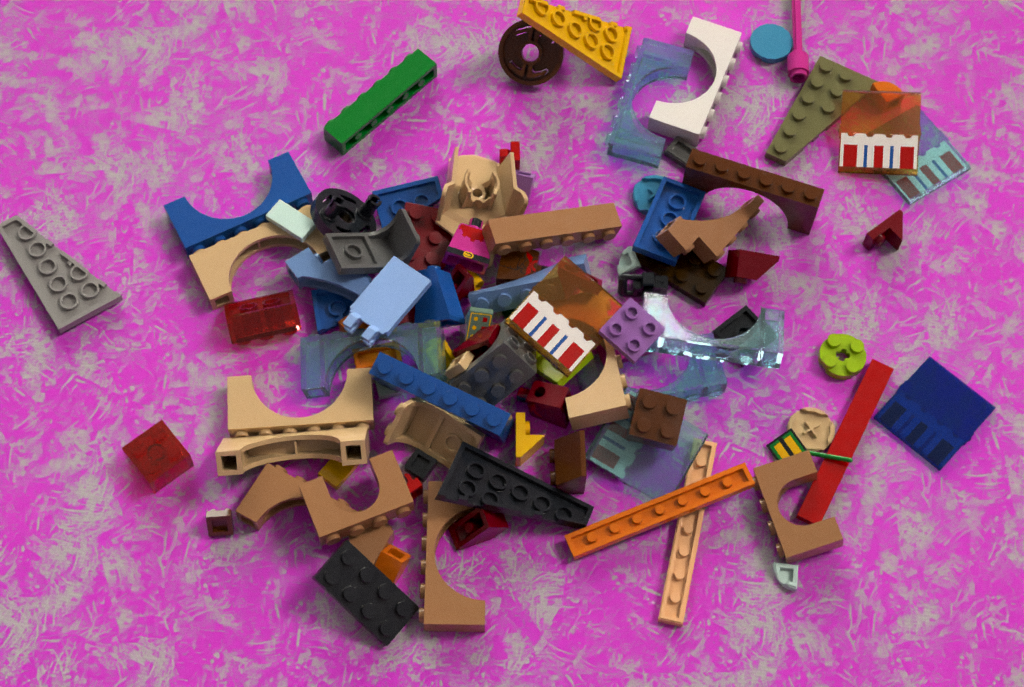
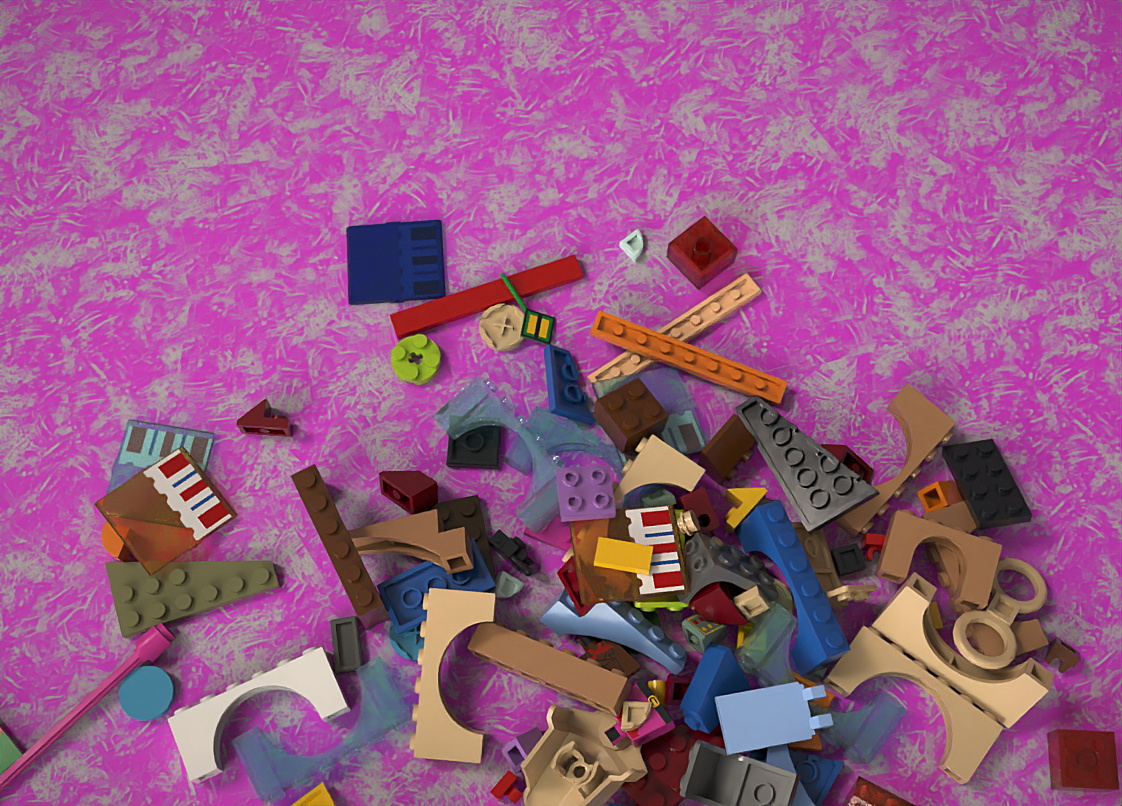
camera: 135 degrees left, 5 degrees up
medium nougat arch [752,450,843,564] -> none
none -> tan arch [410,588,497,763]
none -> blue wing [544,344,596,425]
none -> yellow tile [594,537,653,575]
none -> tan tile [621,701,653,731]
none -> sand green tile [641,488,676,508]
none -> clear red brick [666,216,738,291]
none -> tan plate [677,510,700,536]
none -> tan bar [953,557,1048,670]

